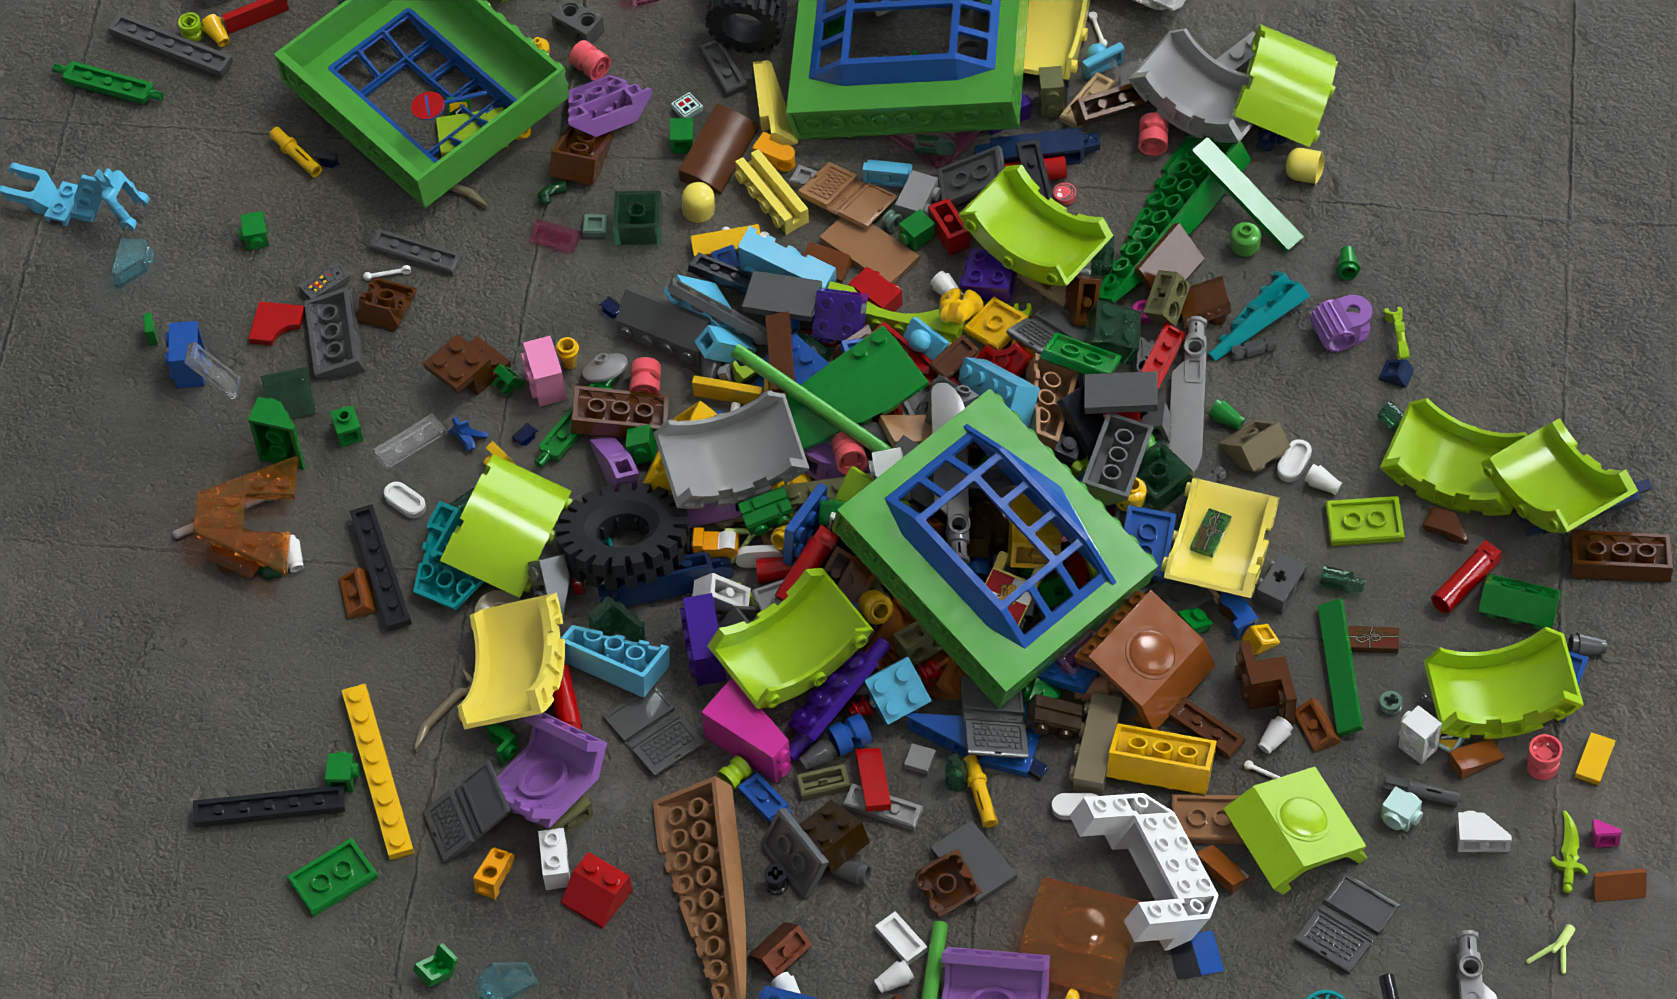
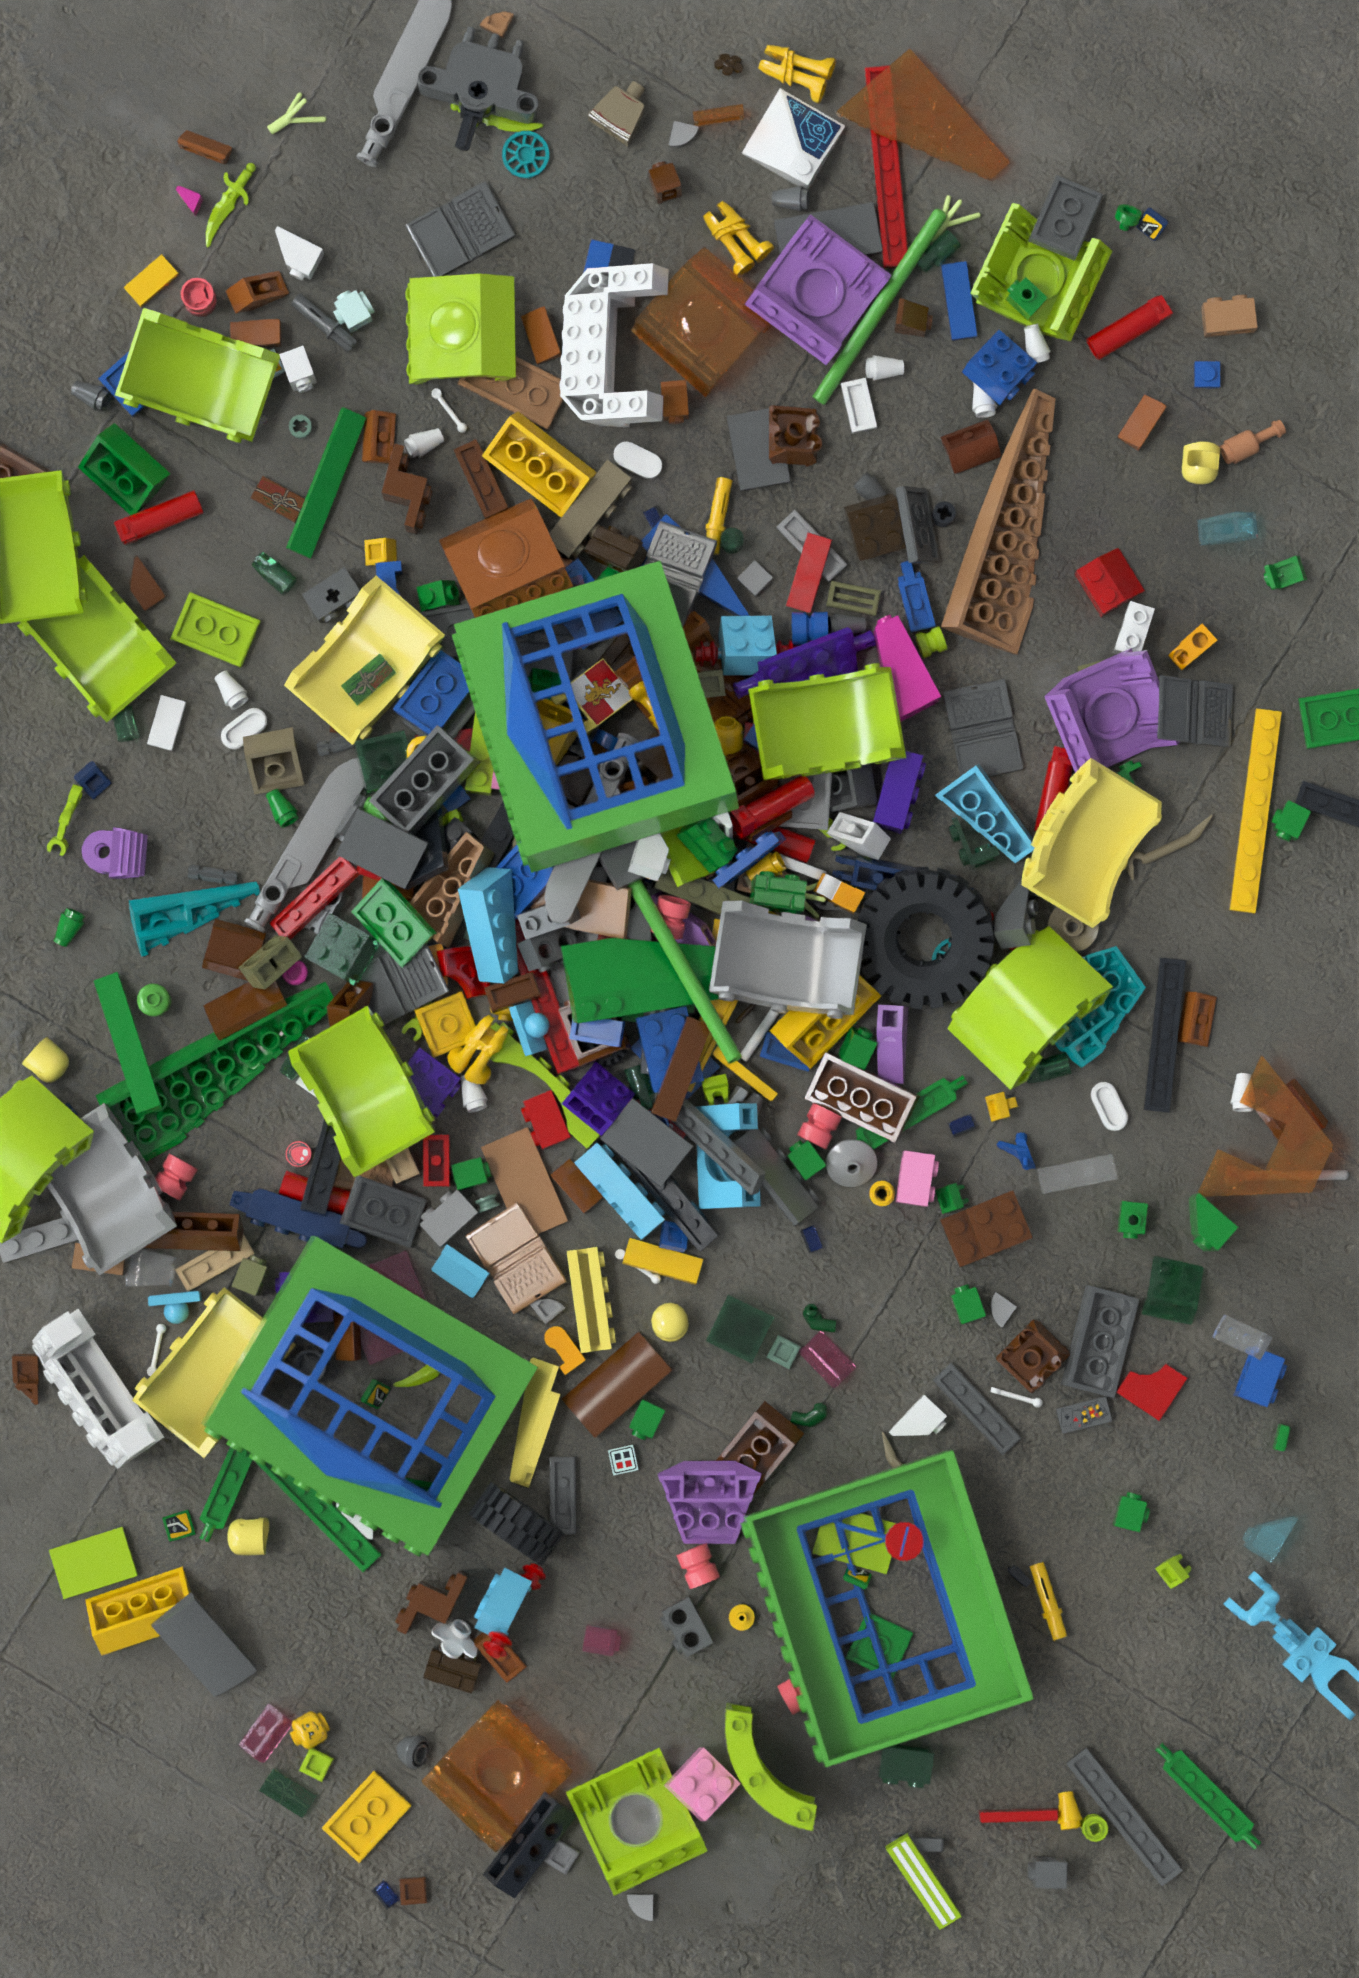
camera: 155 degrees left, 30 degrees up
clear green hinge [914,133,956,156] -> none
none -> white tile [147,695,186,751]
none -> dark orange slope [226,271,289,314]
none -> dark orange slope [661,380,689,424]
none -> green brick [787,1140,826,1181]
none -> dark green arm [803,1304,836,1333]
none -> green tile [845,1613,913,1679]
none -> white slope [889,1395,947,1436]
none -> green brick [950,1284,986,1324]
none -> light grey tile [991,1292,1016,1328]
none -> lime tile [1155,1554,1191,1589]

